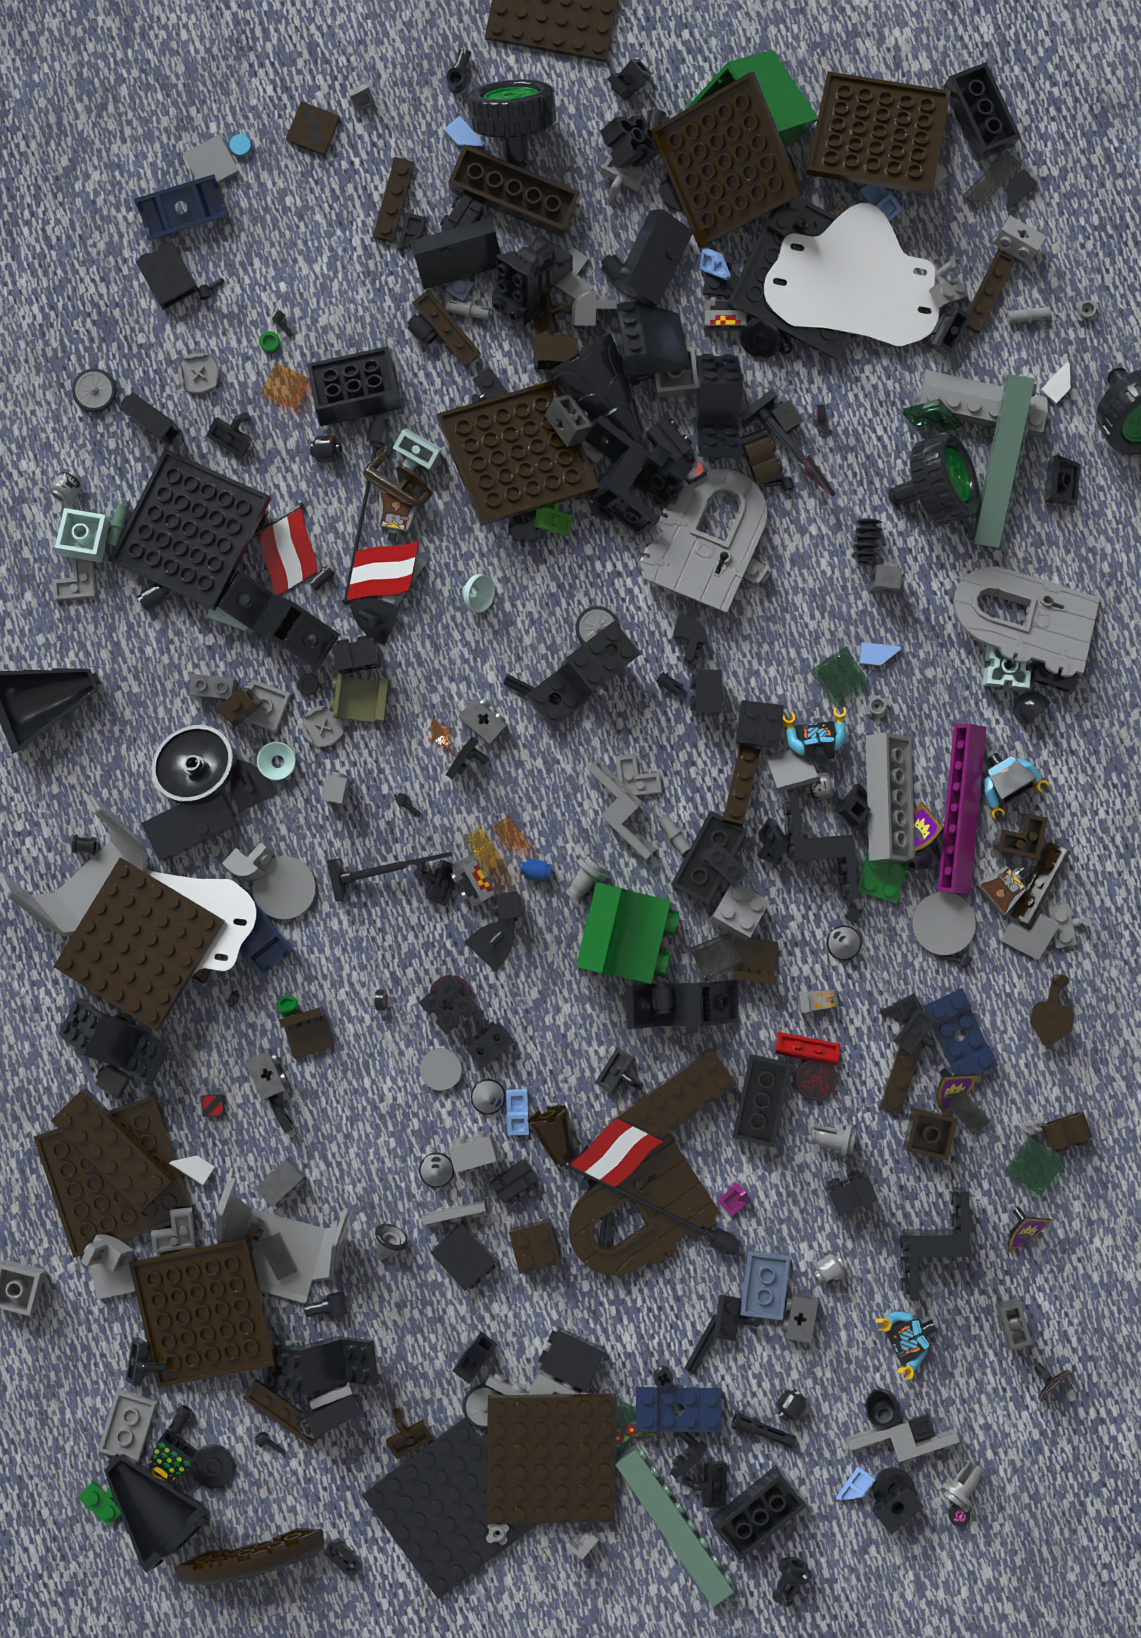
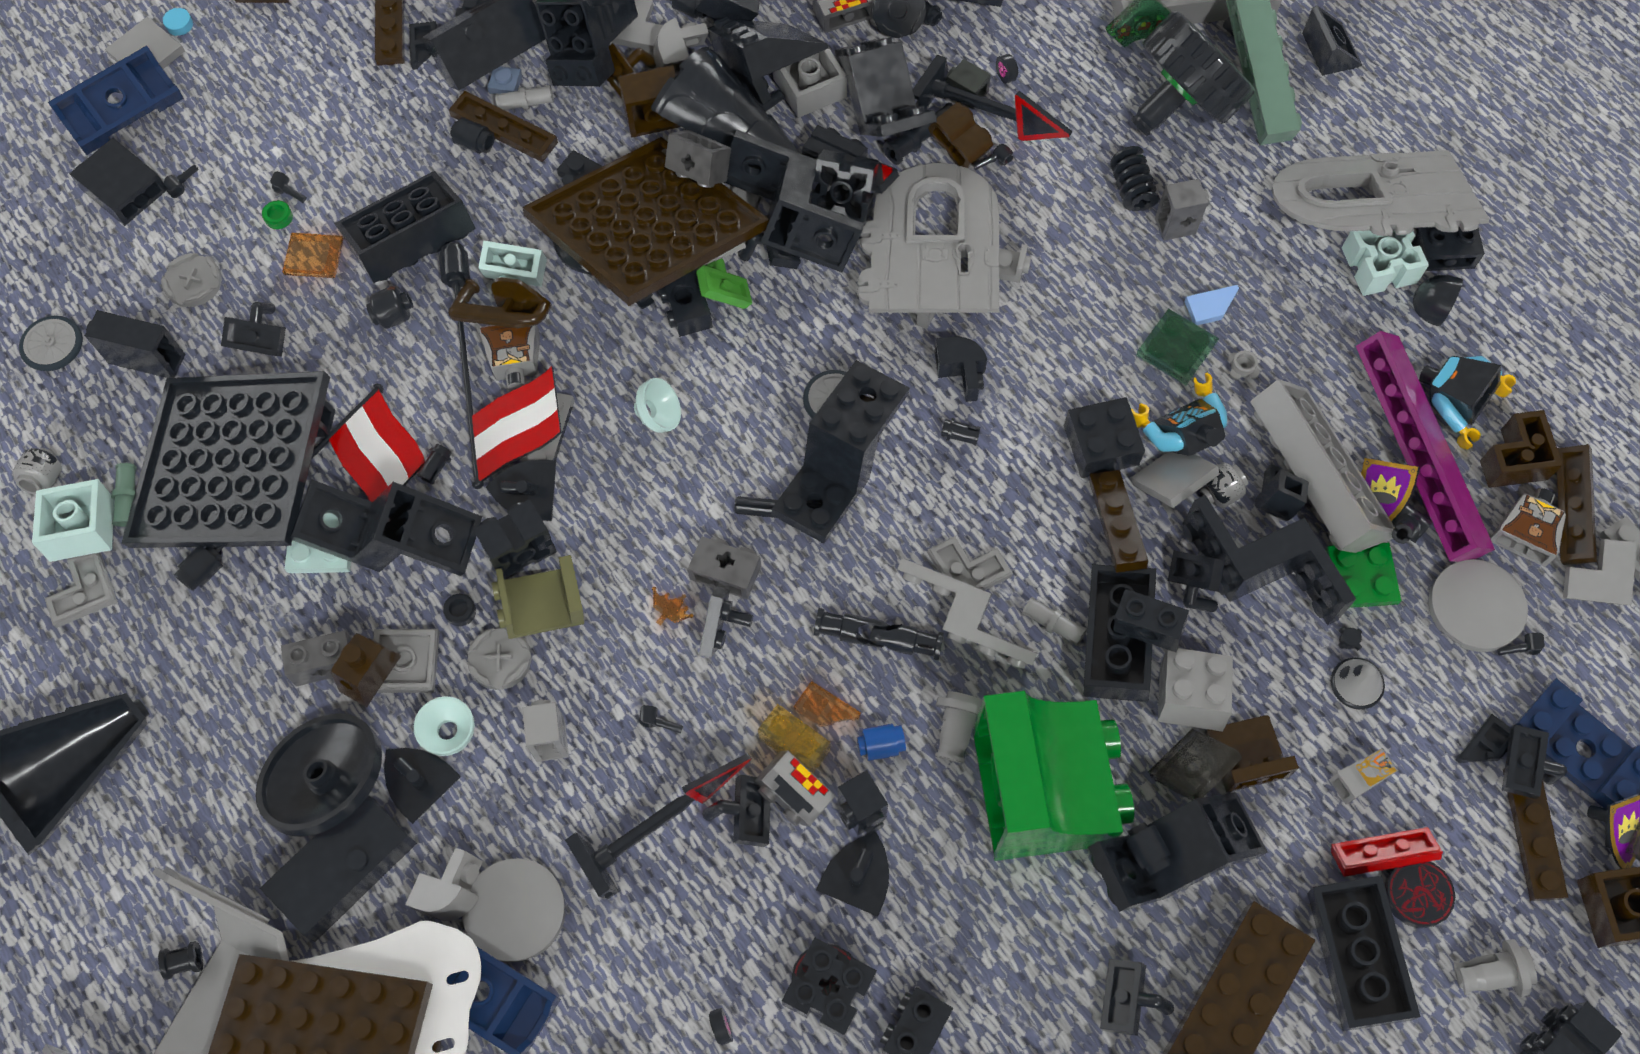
camera: 20 degrees left, 20 degrees down
black brick [690,669,722,716] -> none
none -> black piece [814,608,944,661]

